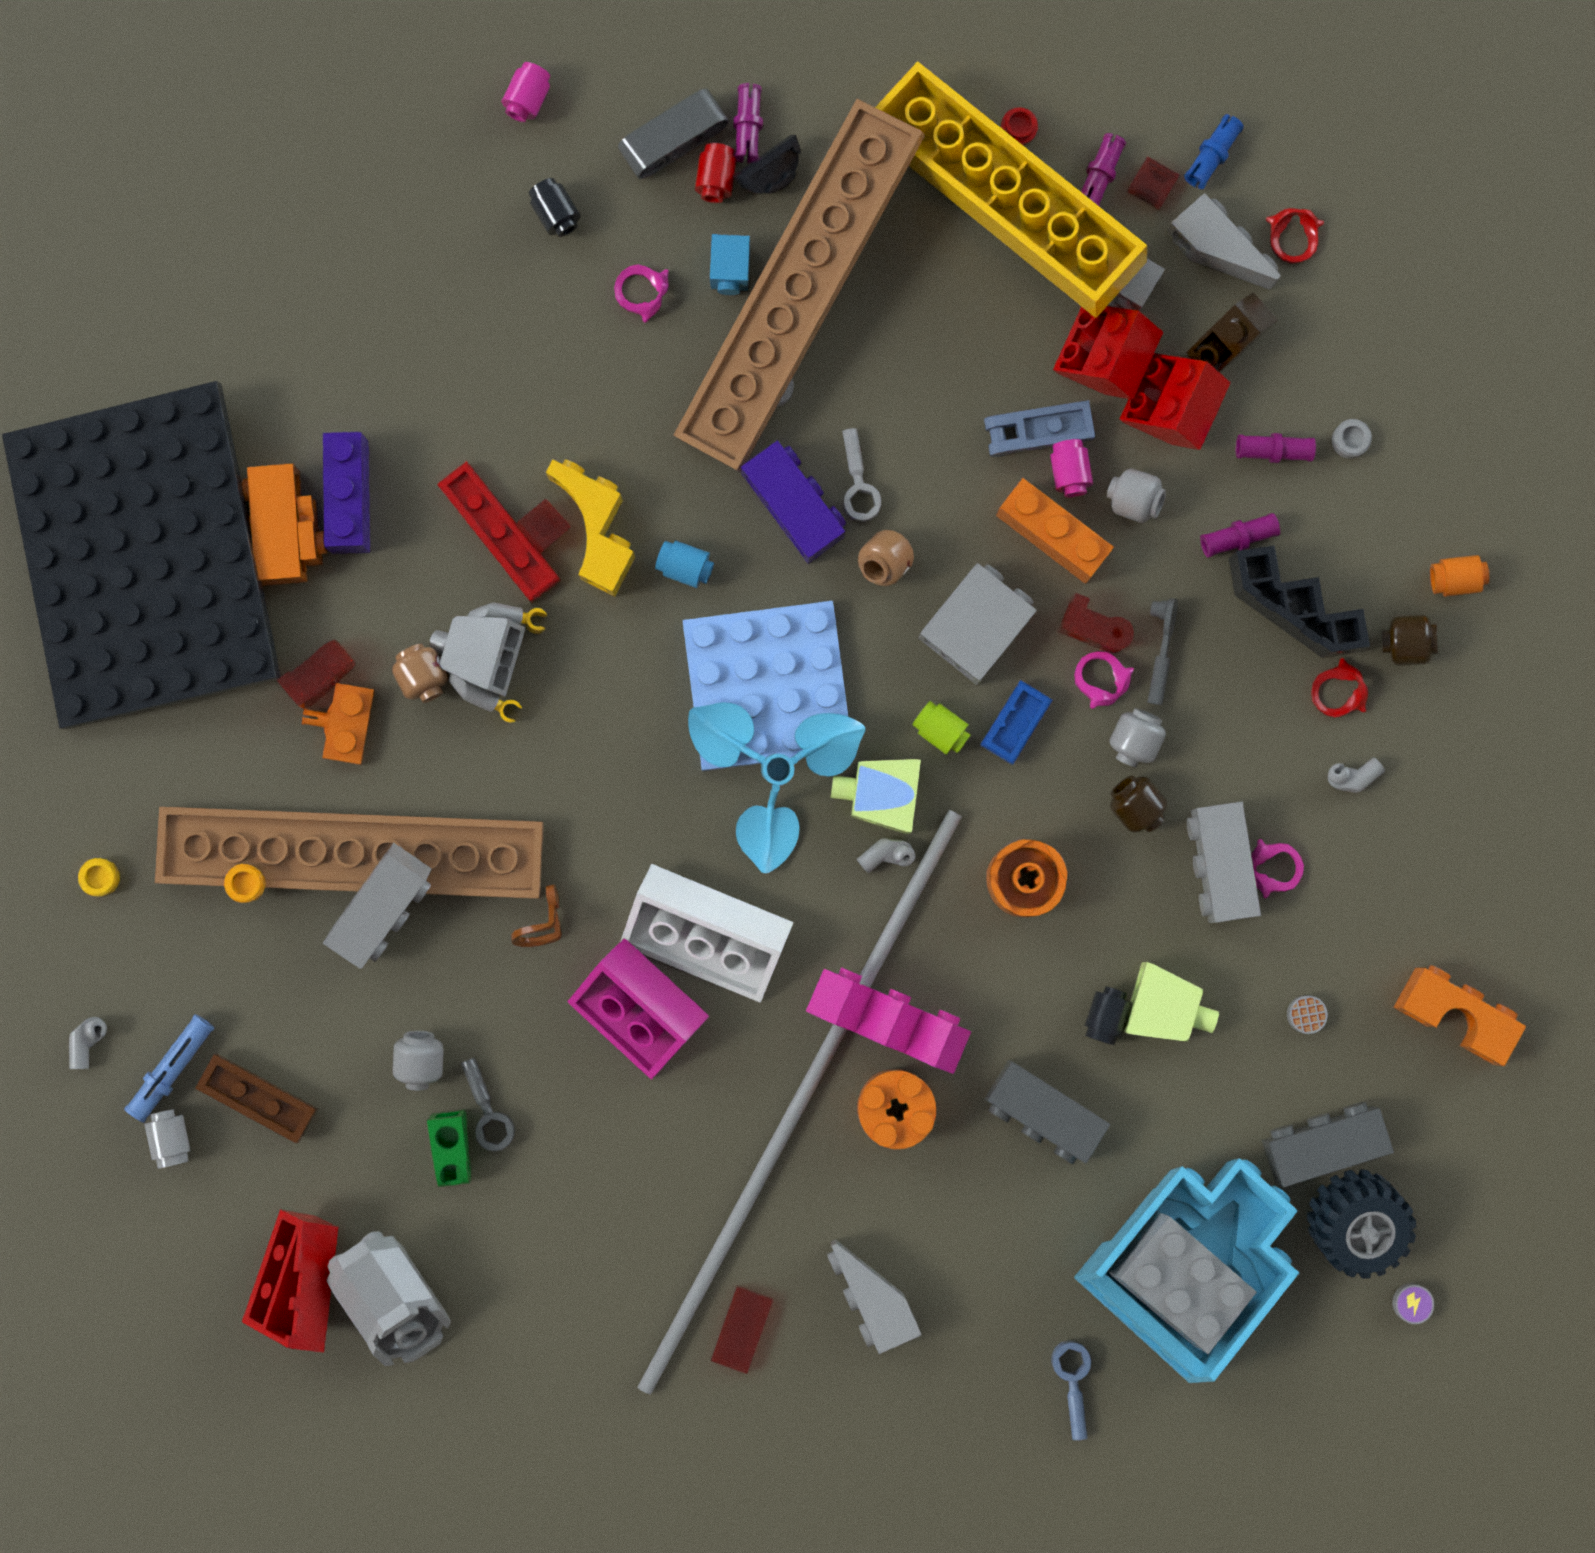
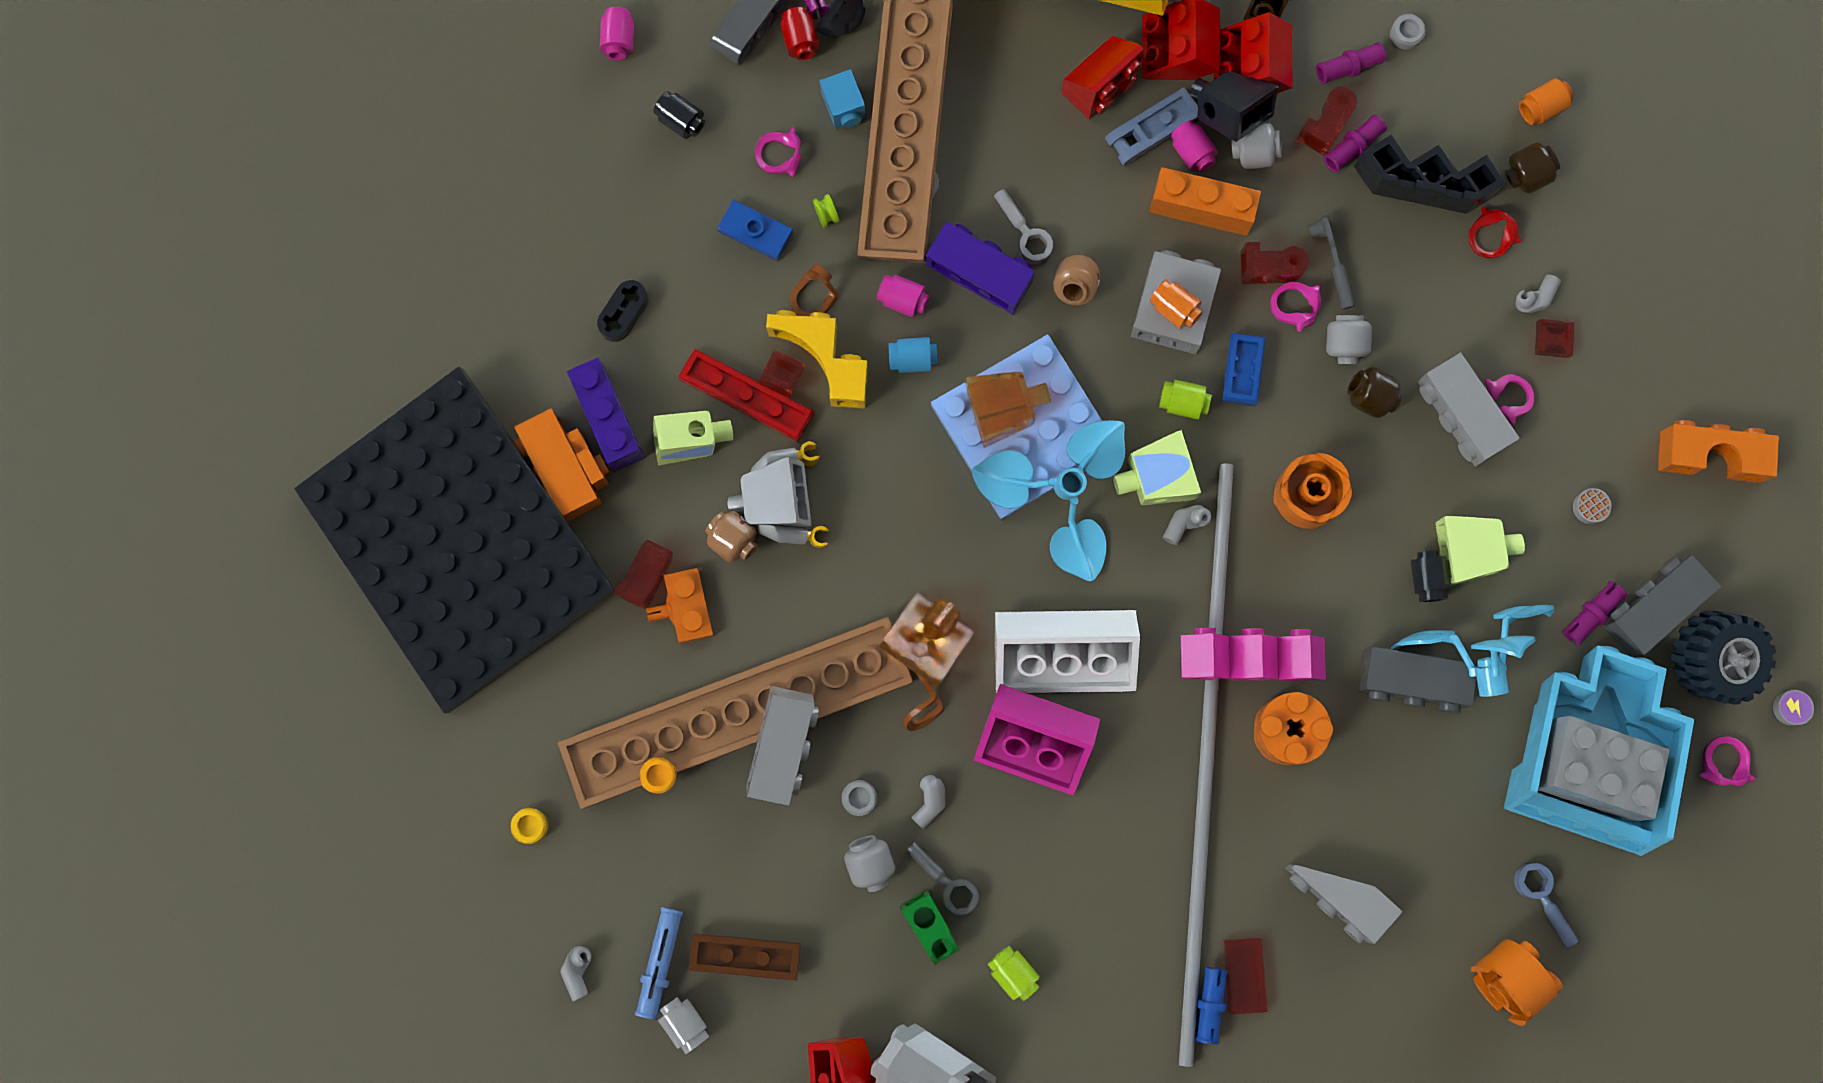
camera: 15 degrees left, 5 degrees down
none -> black beam [597,280,648,342]
none -> yellowish green torso [652,411,733,466]
none -> blue plate [717,200,793,261]
none -> dark orange piece [790,264,838,317]
none -> lime bush [812,194,839,228]
none -> light grey tile [842,780,877,816]
none -> dark pink brick [877,275,930,318]
none -> clear orange plate [879,592,974,687]
none -> light grey arm [911,775,946,830]
none -> clear orange torso [965,371,1051,448]
none -> lime brick [987,945,1040,1001]
none -> red slope [1061,36,1144,120]
none -> orange brick [1149,279,1203,330]
none -> black torso [1190,72,1278,142]
none -> blue pin [1196,967,1228,1045]
none -> clear red leg [1297,87,1357,156]
none -> medium azure plant [1390,605,1555,697]
none -> orange brick [1471,939,1563,1026]
none -> clear red tile [1535,319,1574,358]
none -> magenta pin [1562,581,1628,646]
none -> dark pink piece [1700,736,1756,787]

